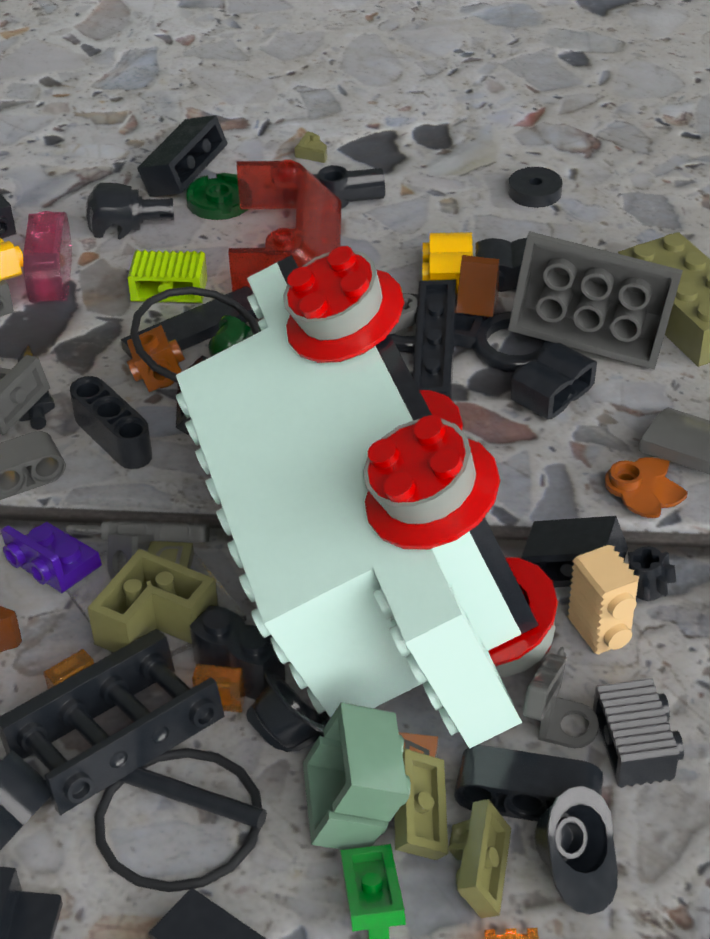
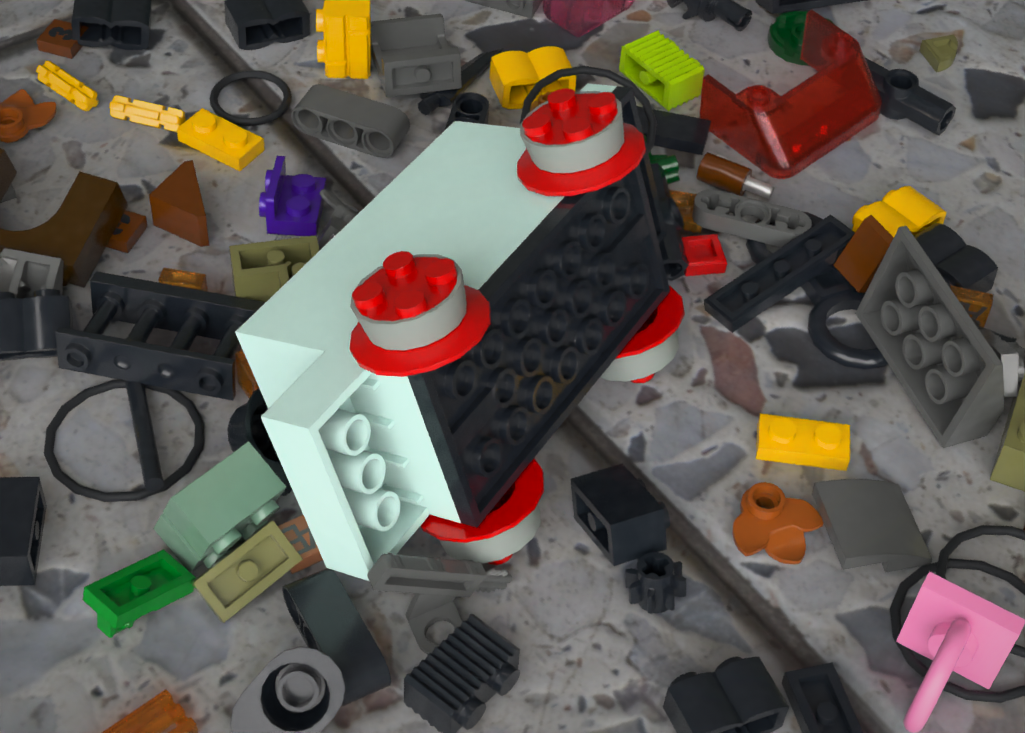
camera: 45 degrees right, 5 degrees up
olive hinge [448,799,512,918] -> none
black brick [510,343,597,419] -> none
tan brick [567,545,639,654] -> none
none -> yellow brick [489,46,577,109]
none -> yellow plate [756,413,850,471]

